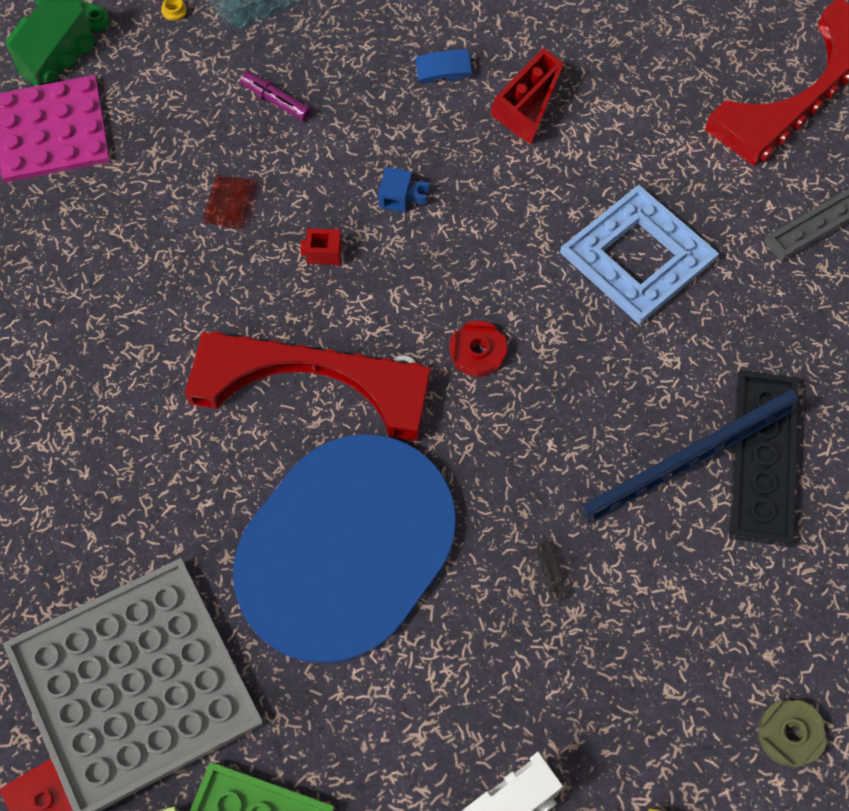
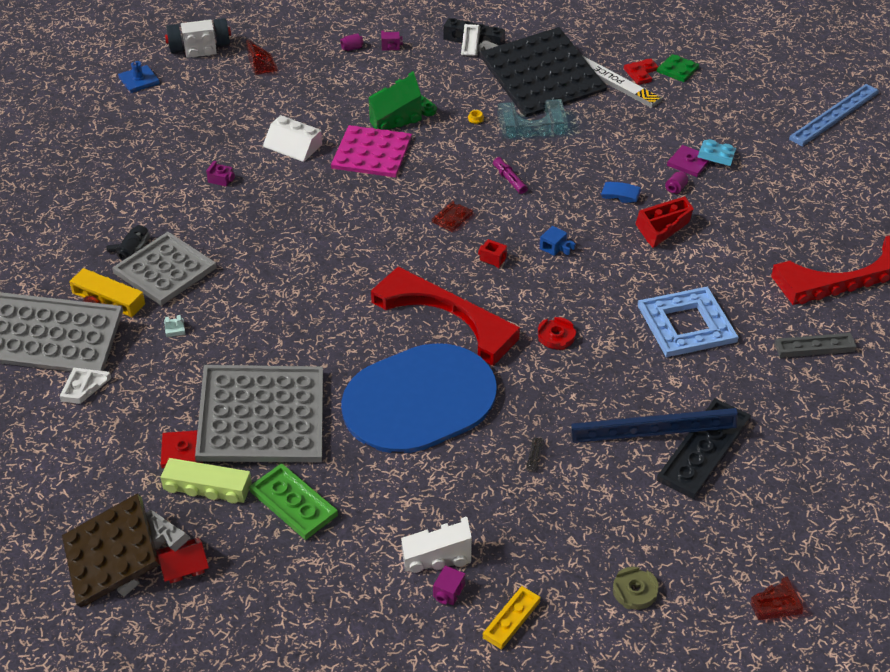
camera: 25 degrees right, 20 degrees down
none -> magenta brick [665,171,688,194]

